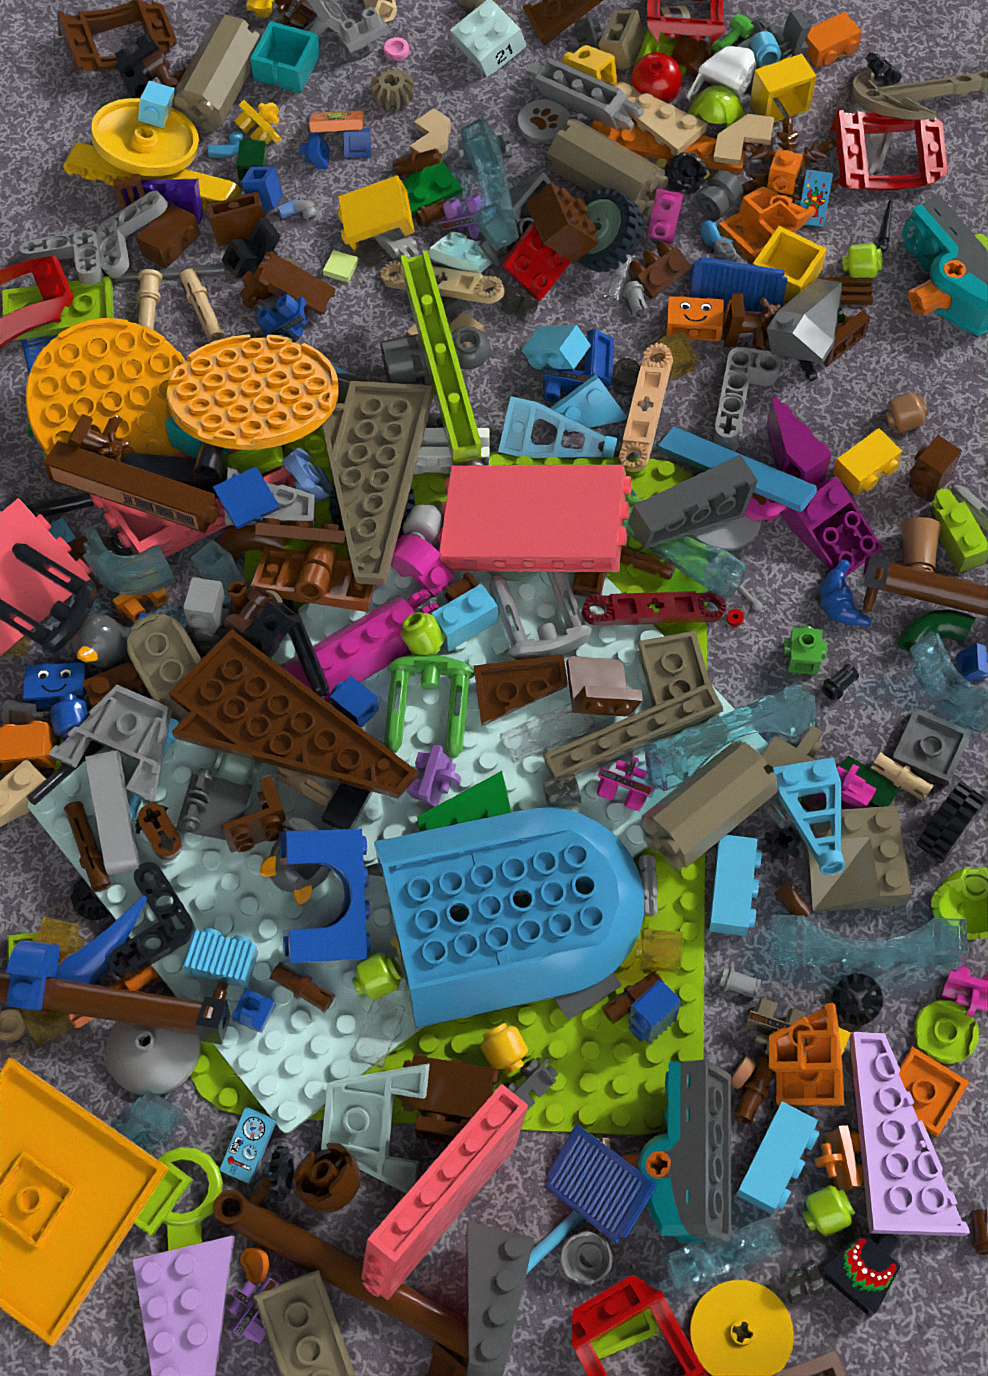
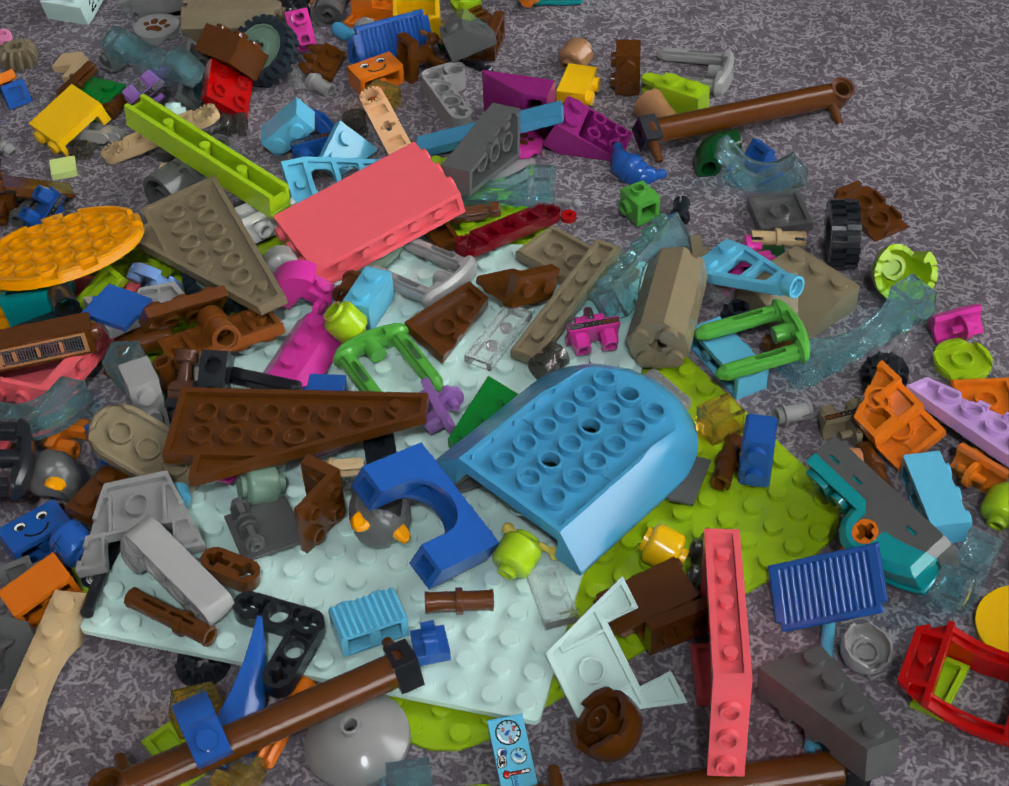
camera: 35 degrees left, 20 degrees down
black gear [268,1146,294,1201] -> none
none -> bright green piece [694,299,810,381]

